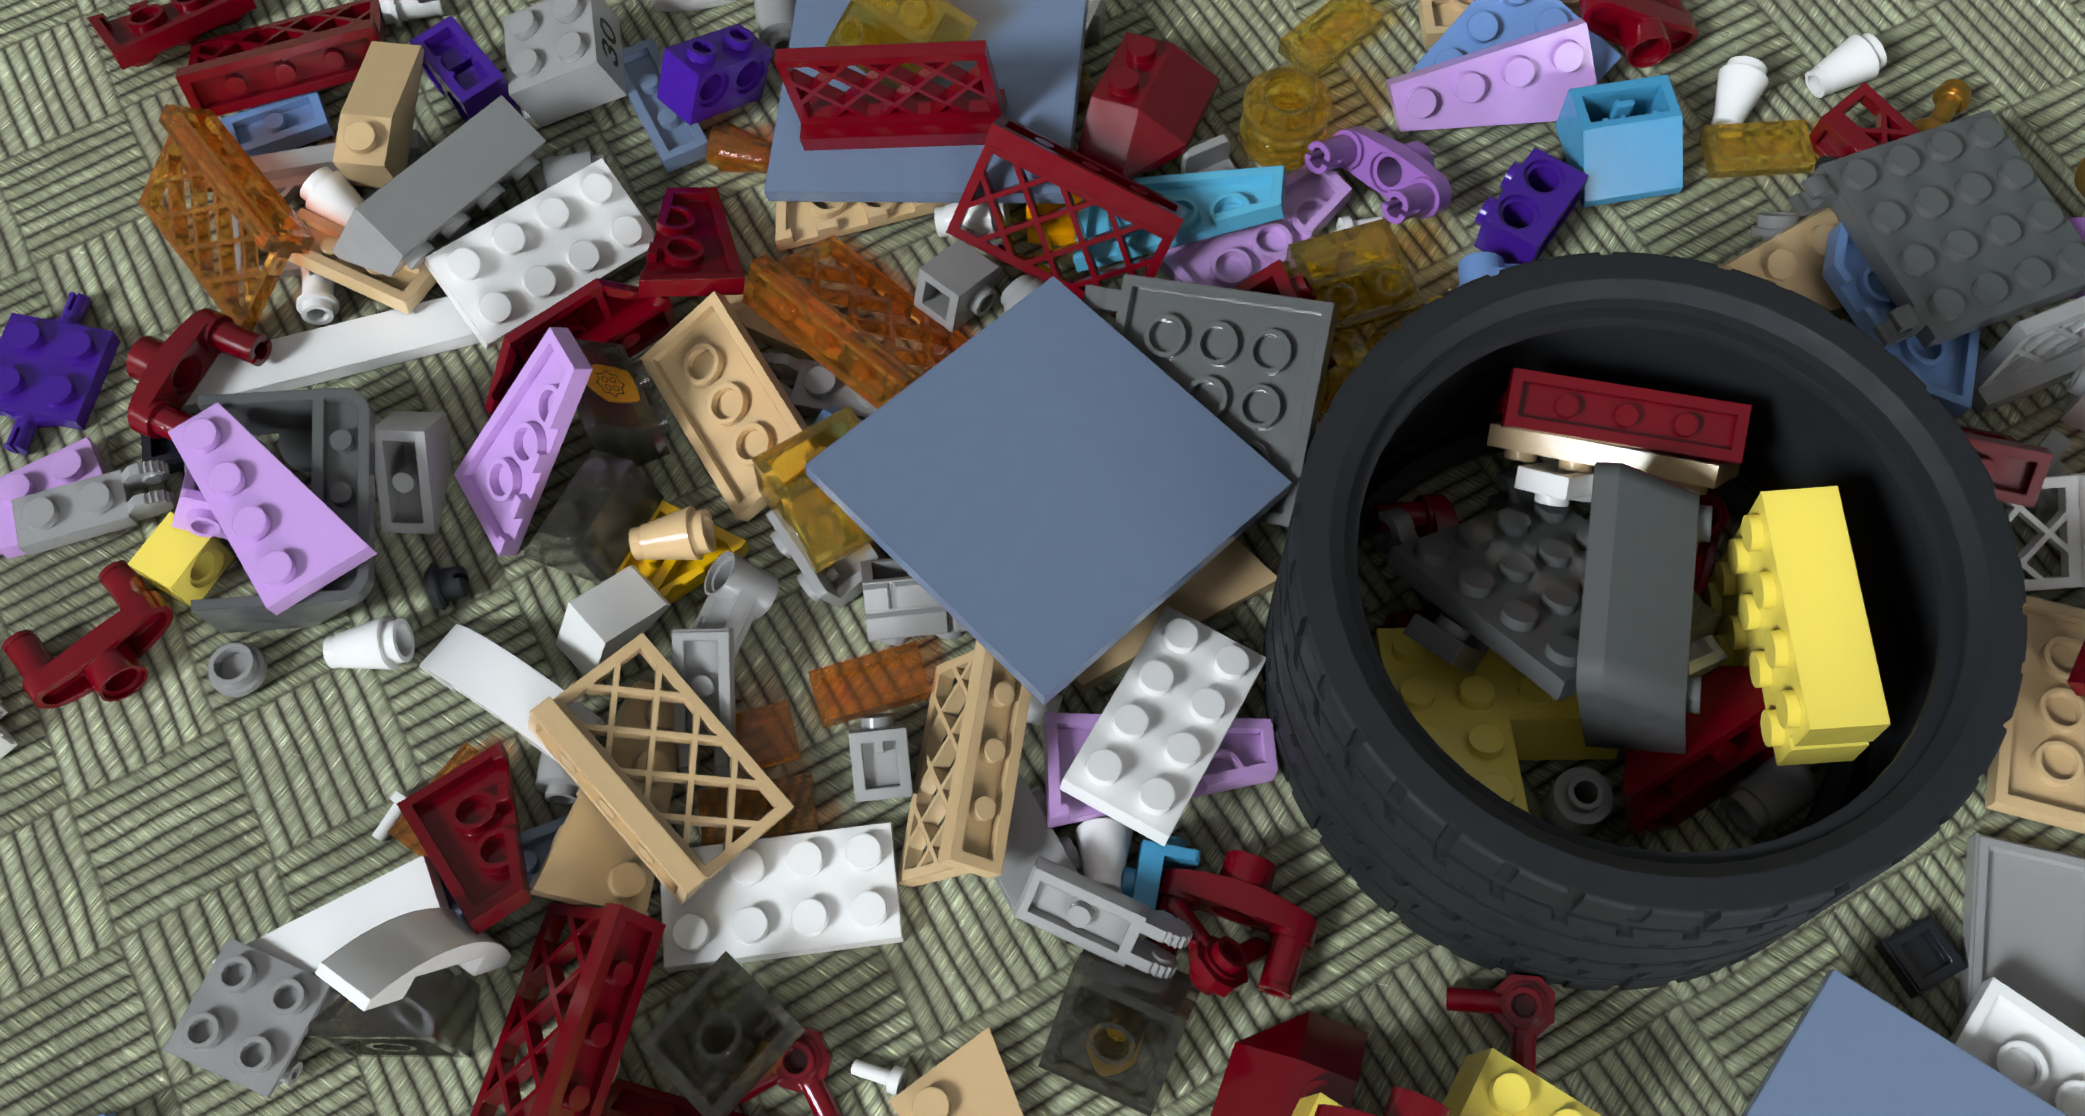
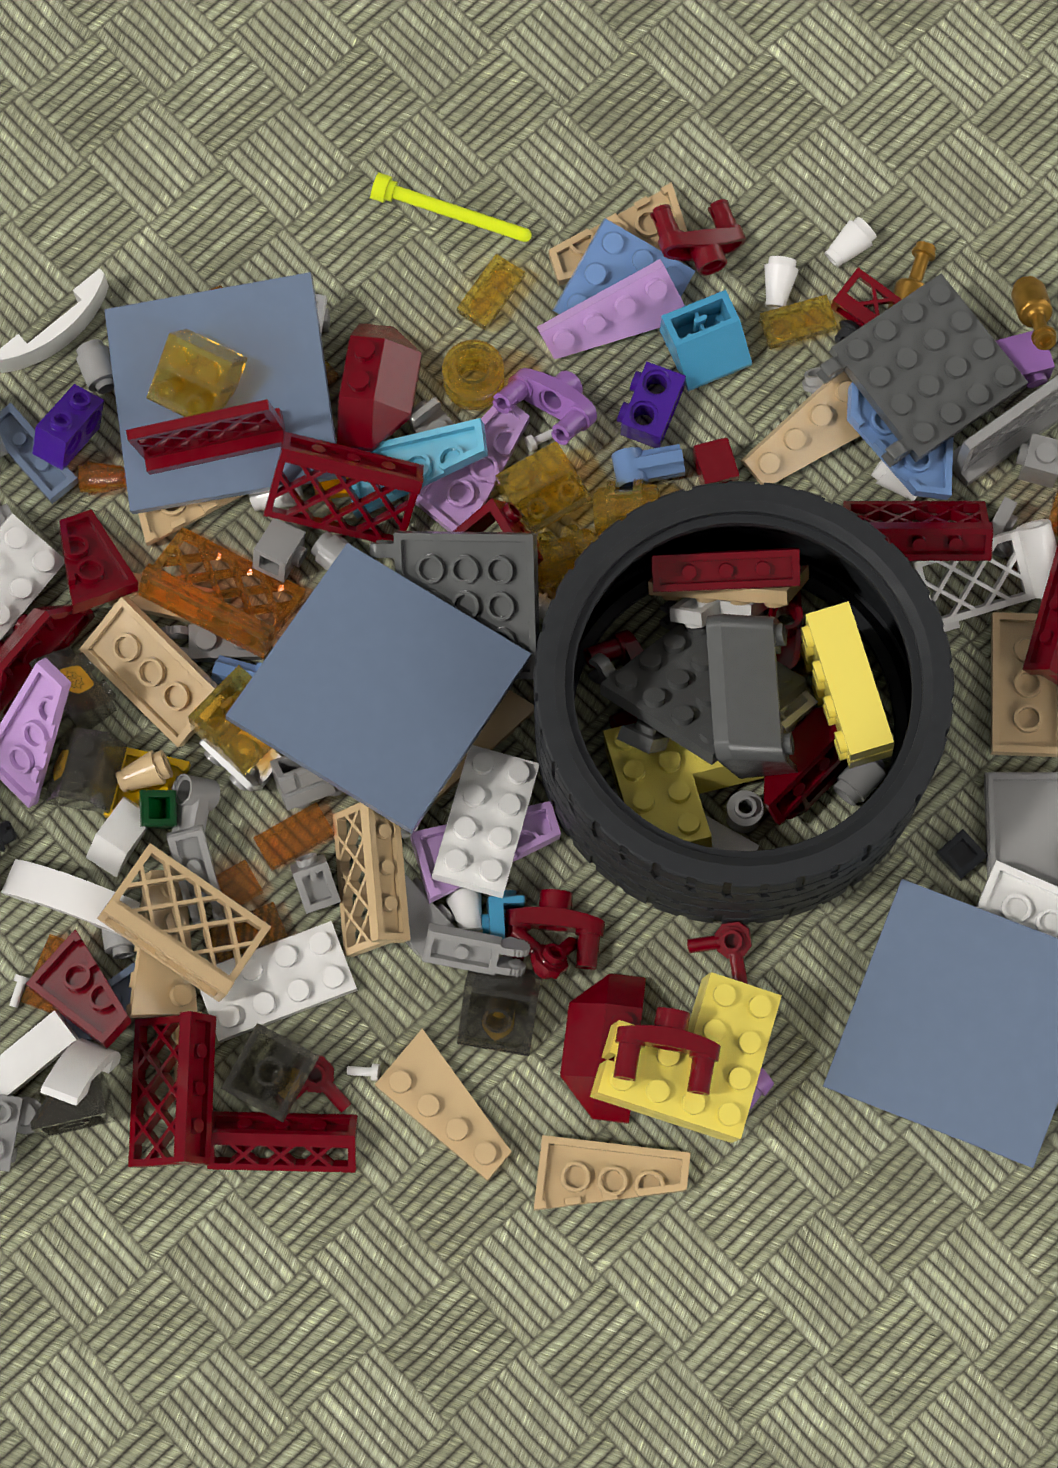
camera: 15 degrees left, 10 degrees up
none -> dark green slope [139,790,177,830]

